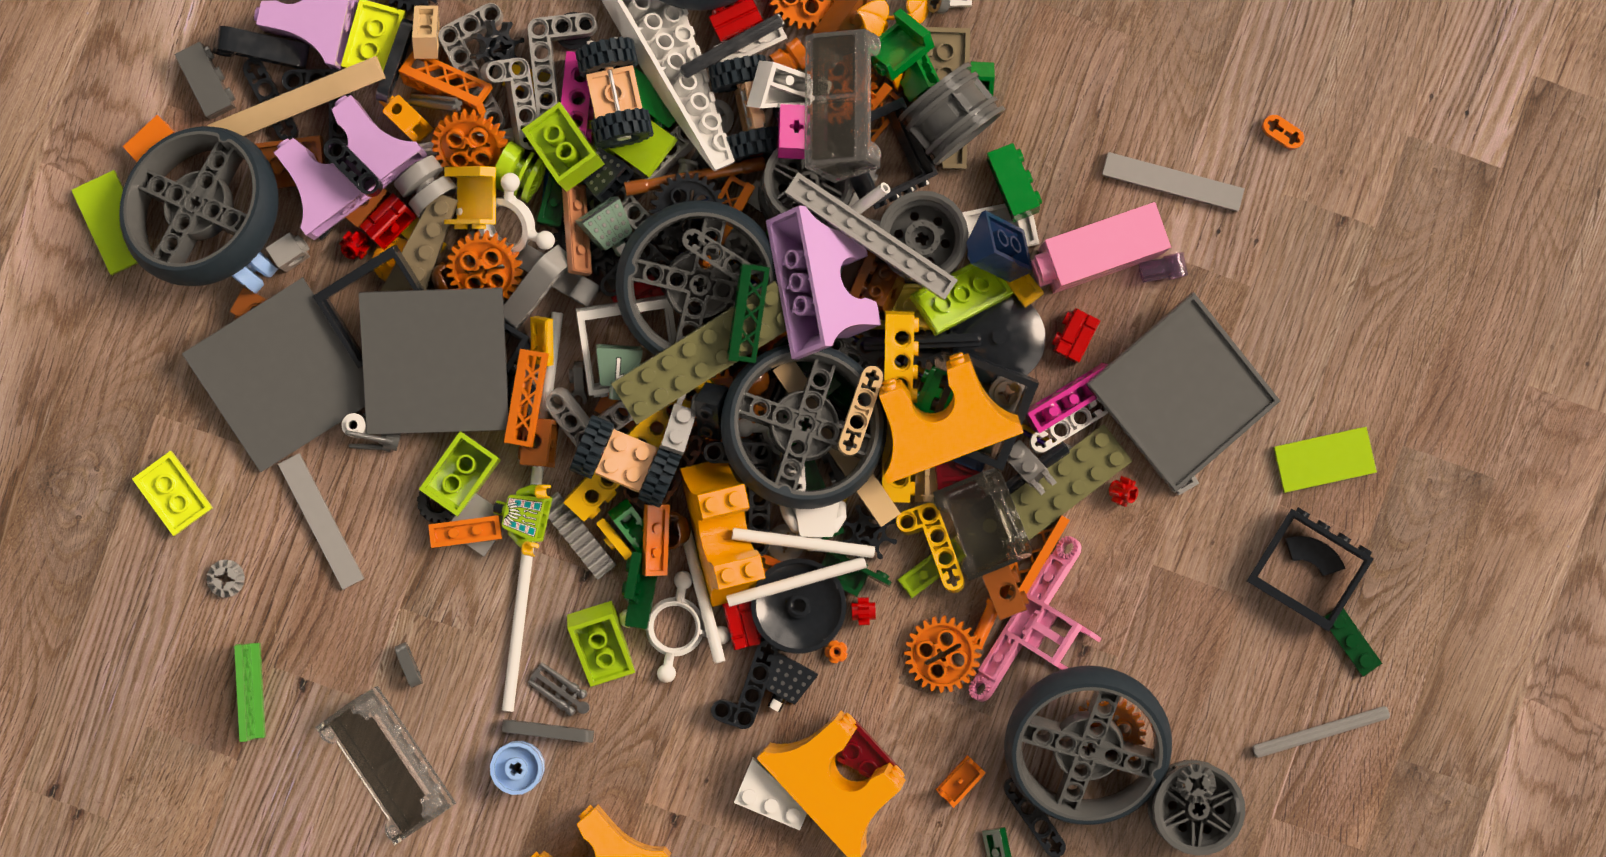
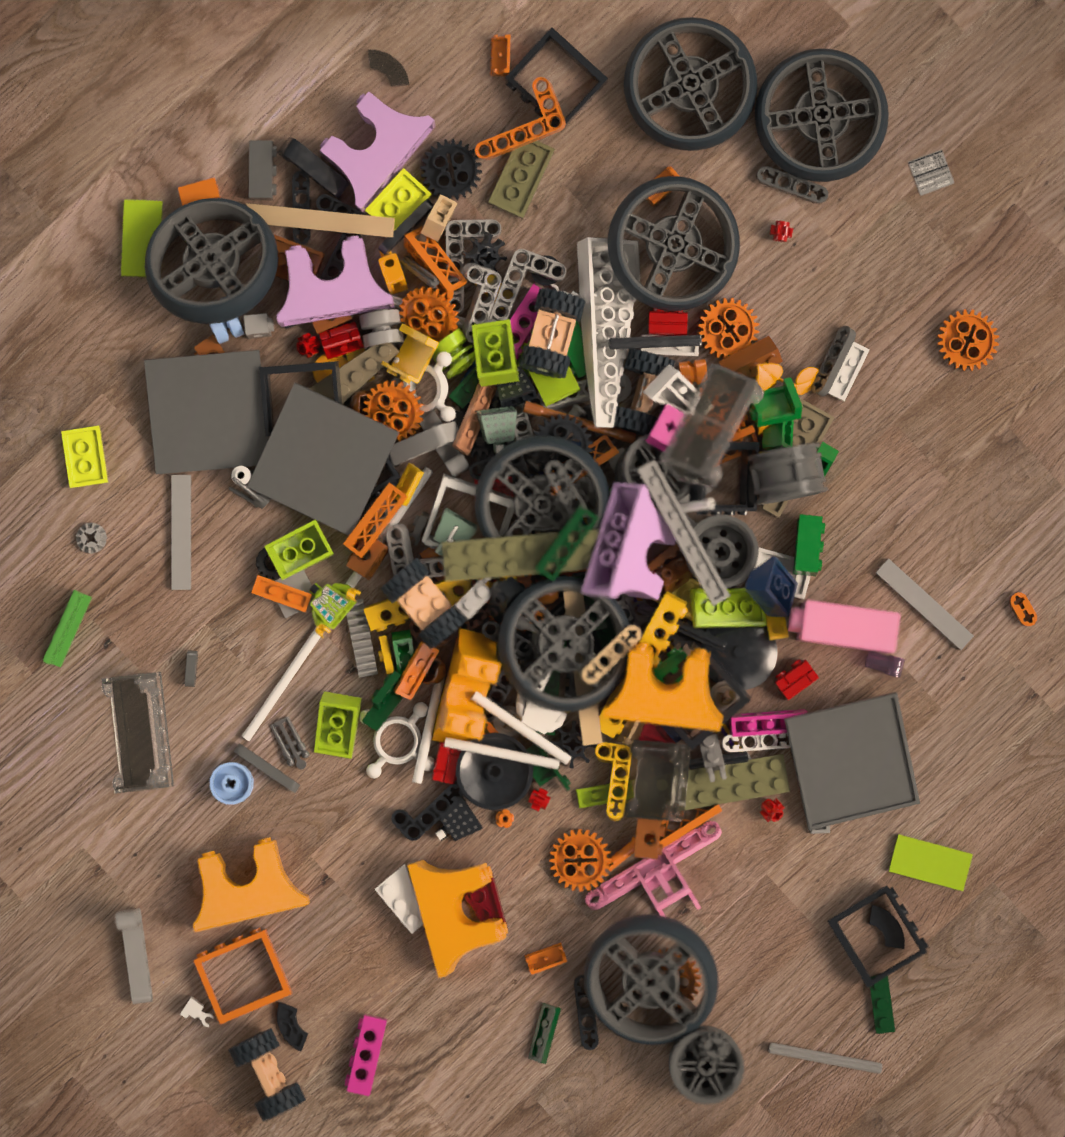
camera: 25 degrees right, 0 degrees up
black beam [324,138,383,197] -> none

